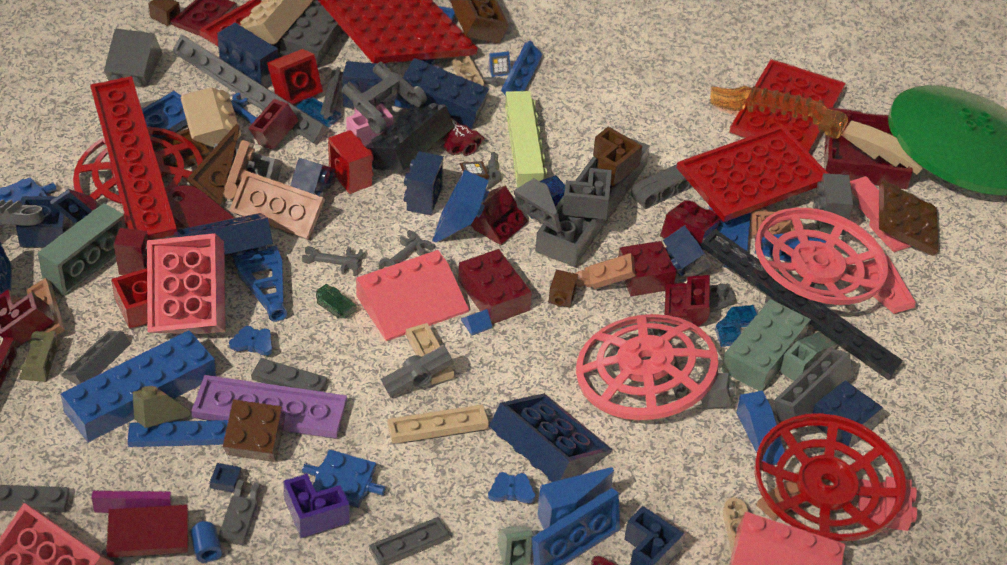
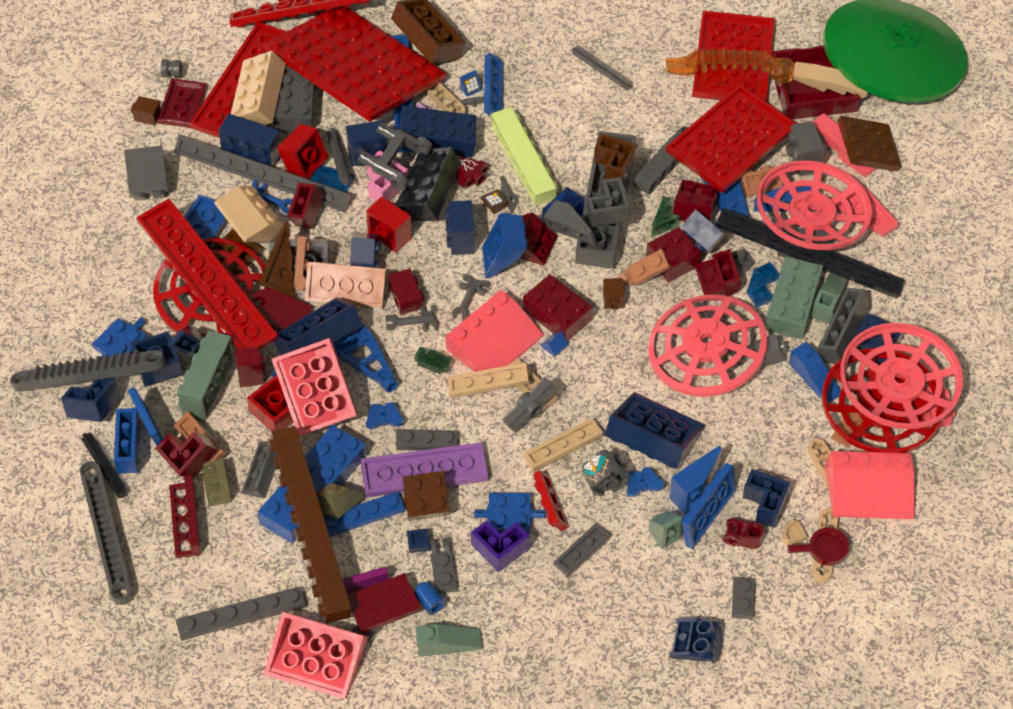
camera: 15 degrees left, 10 degrees up
none -> reddish brown brick [268,426,351,624]
none -> dark red brick [388,268,425,315]
none -> tan plate [448,362,530,398]
none -> red plate [533,470,569,531]
none -> dark grey axle [572,45,633,91]
none -> dark grey brick [581,449,630,496]
none -> clear green slope [651,196,680,237]
none -> coral dish [840,323,963,429]

